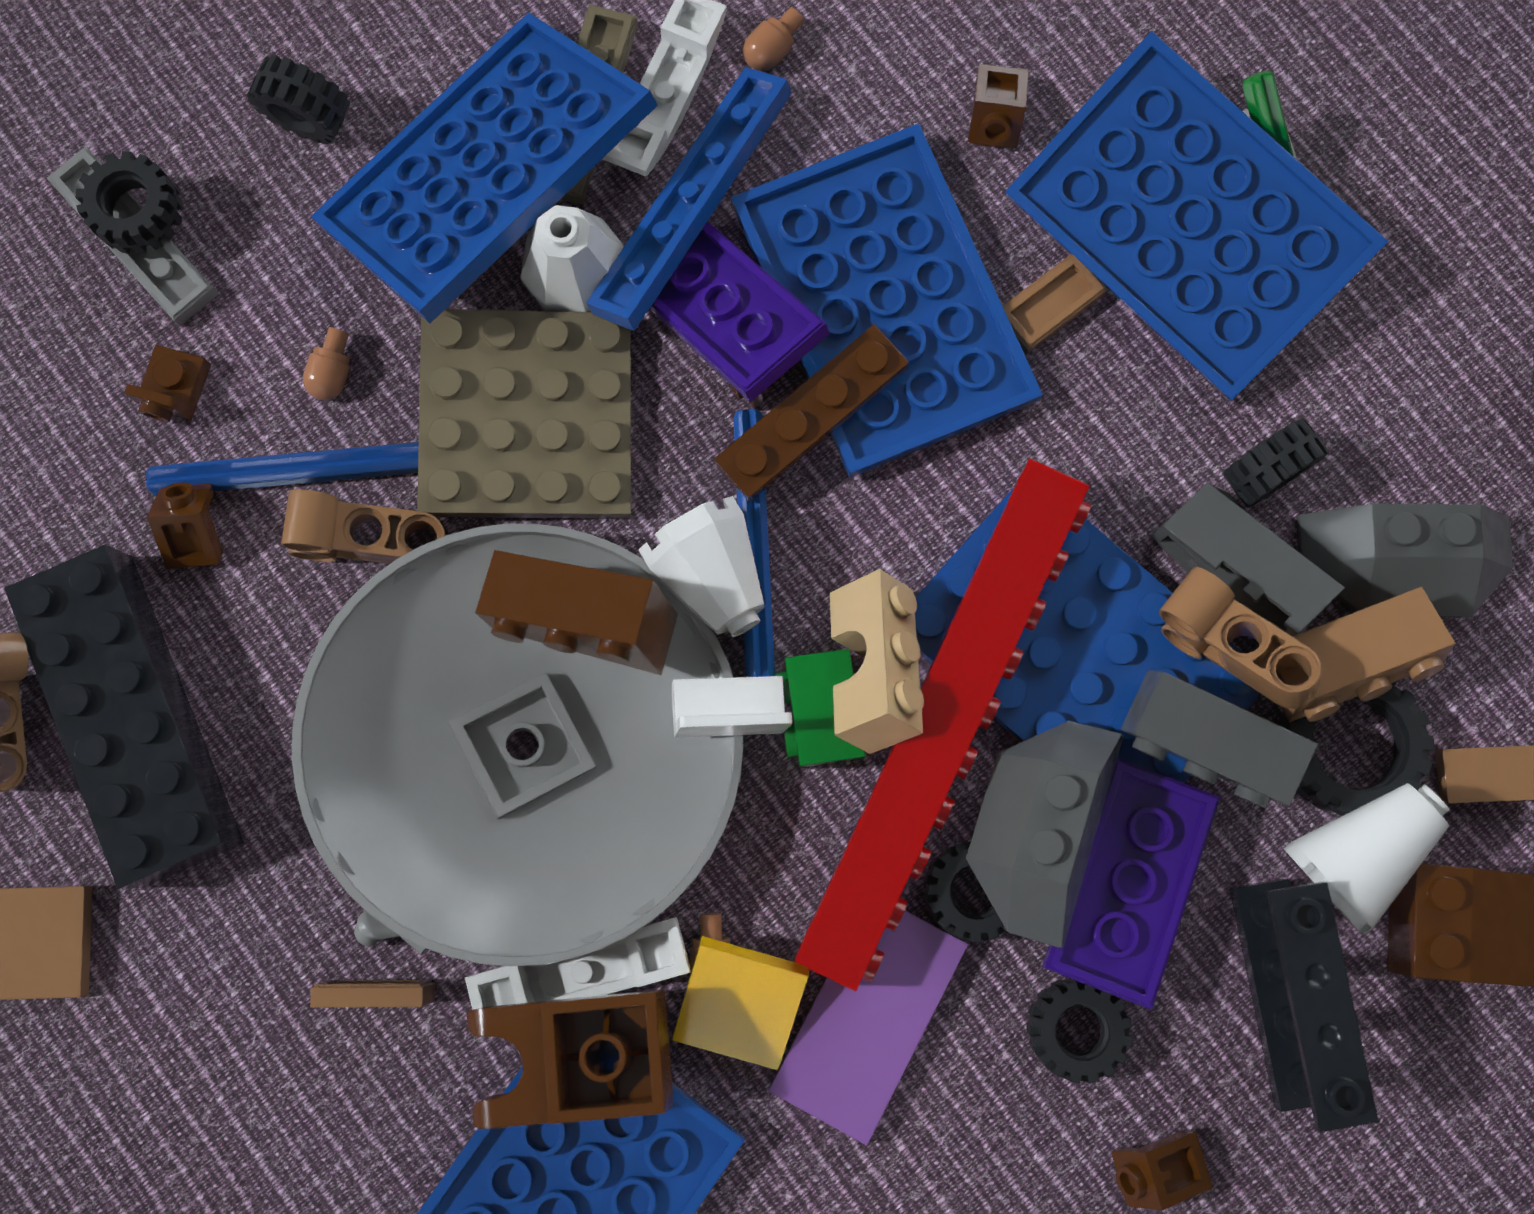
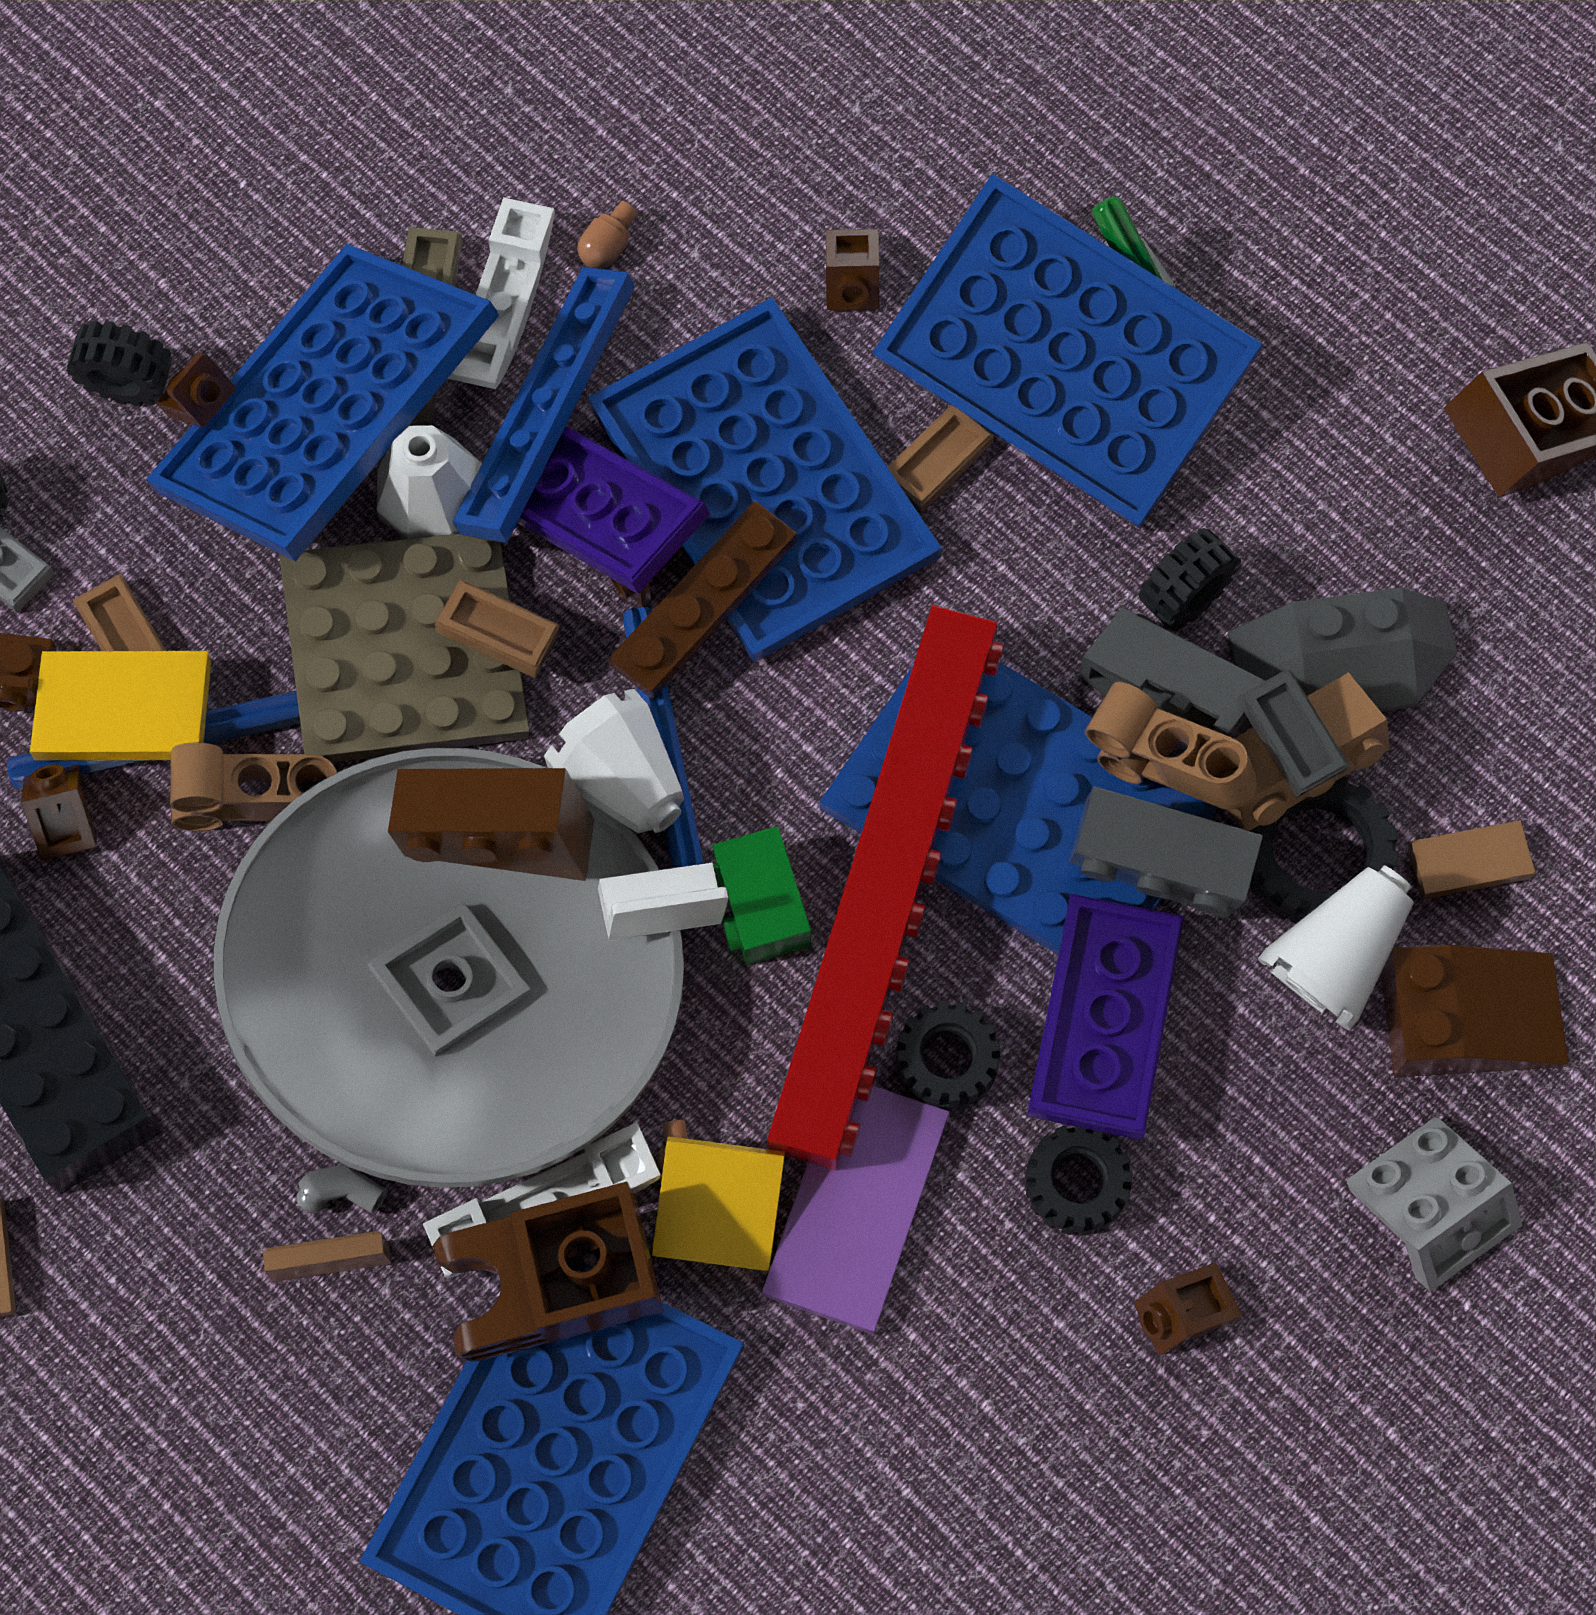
camera: 10 degrees left, 10 degrees down
nougat cylinder [303,327,351,400] -> none
tan arch [830,569,924,754] -> none
dark grey wedge [966,721,1123,949] -> none
black fence [1229,879,1379,1132] -> none
none -> yellow tile [30,651,212,761]
none -> medium nougat tile [73,574,166,651]
none -> reddish brown bracket [156,352,237,428]
none -> medium nougat tile [435,579,560,678]
none -> dark grey tile [1237,668,1349,798]
none -> light grey bracket [1347,1118,1522,1292]

